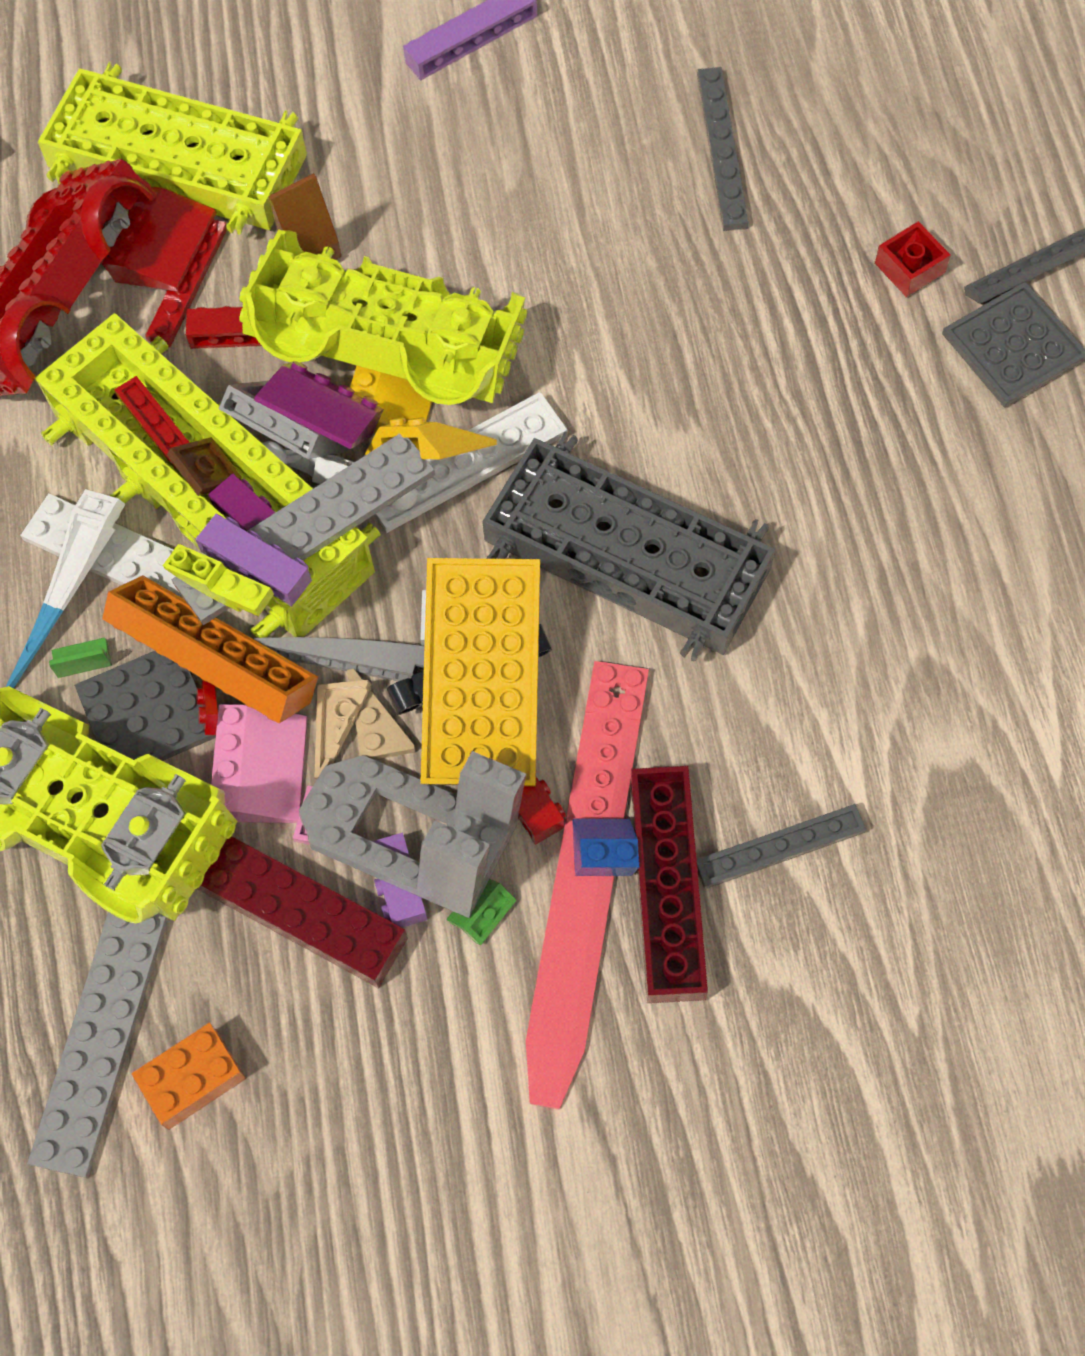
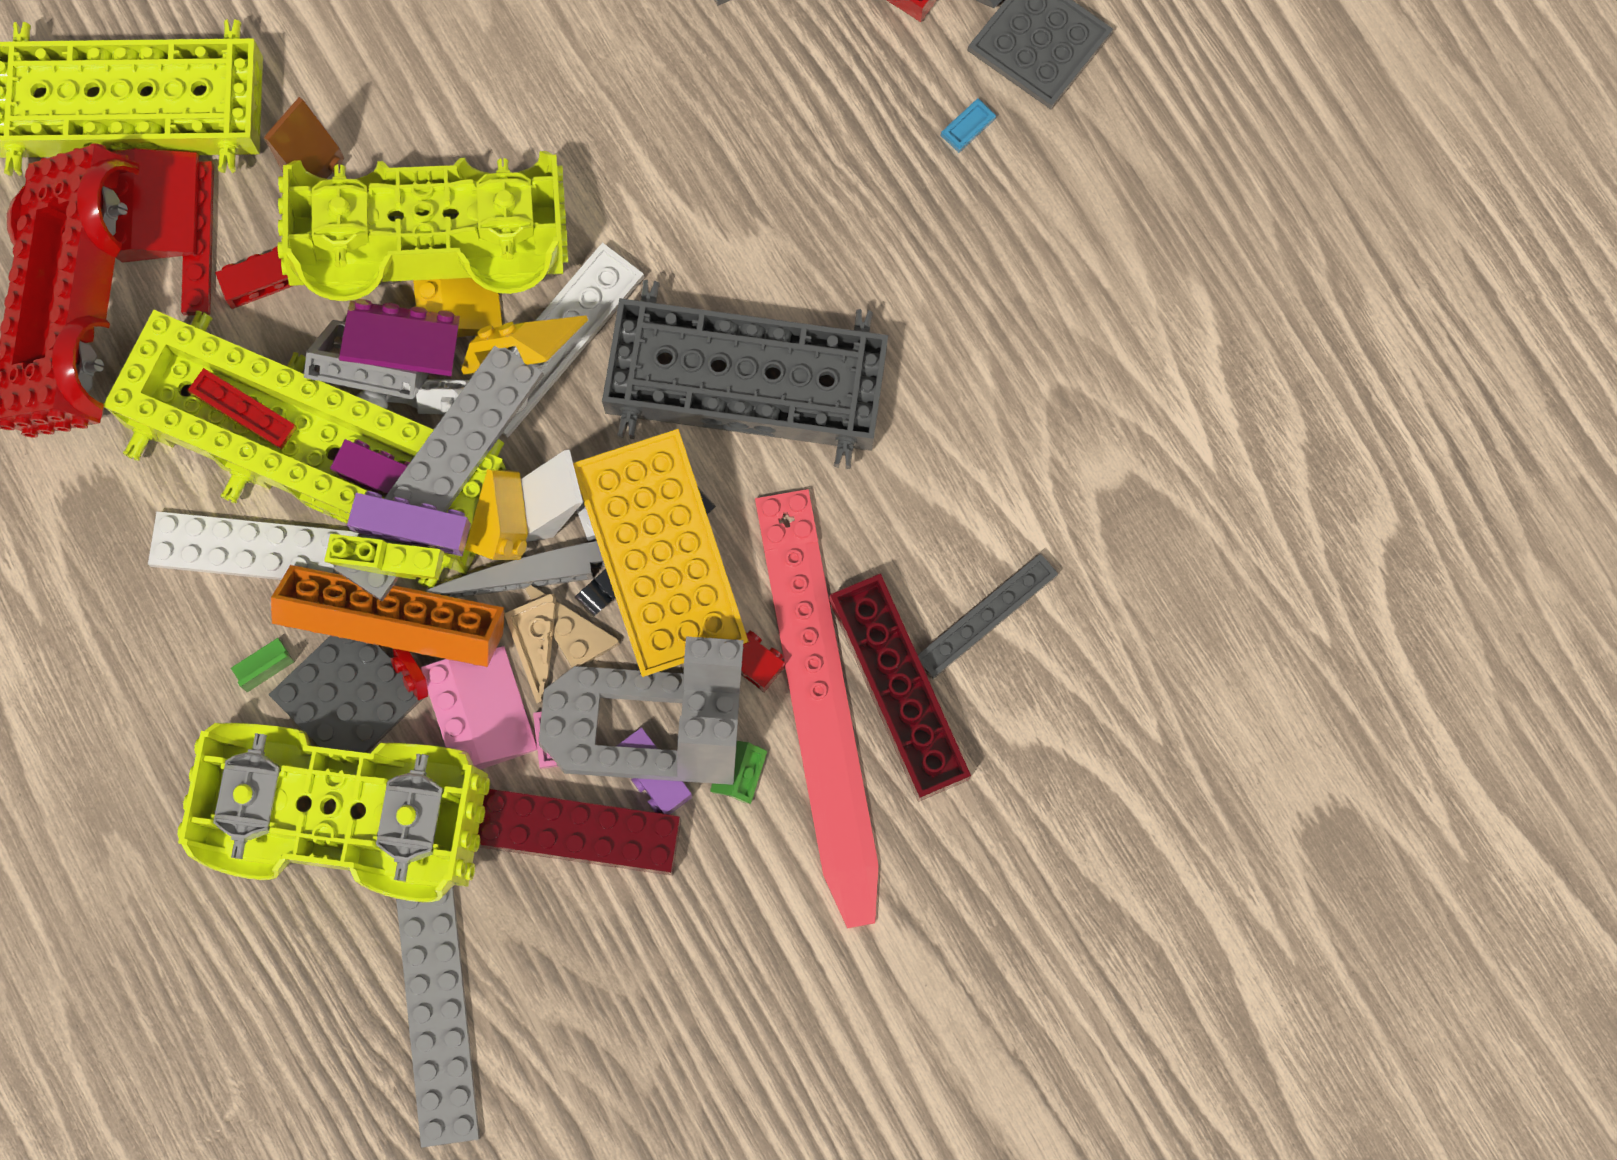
camera: 25 degrees left, 10 degrees up
white plate [6,489,125,688] -> none
orange brick [131,1022,246,1130] -> none
reddish brown tile [167,437,242,496] -> none
blue slope [572,819,639,876] -> none
none -> yellow slope [465,469,528,560]
none -> white slope [521,450,583,542]
none -> dark azure tile [940,98,996,153]

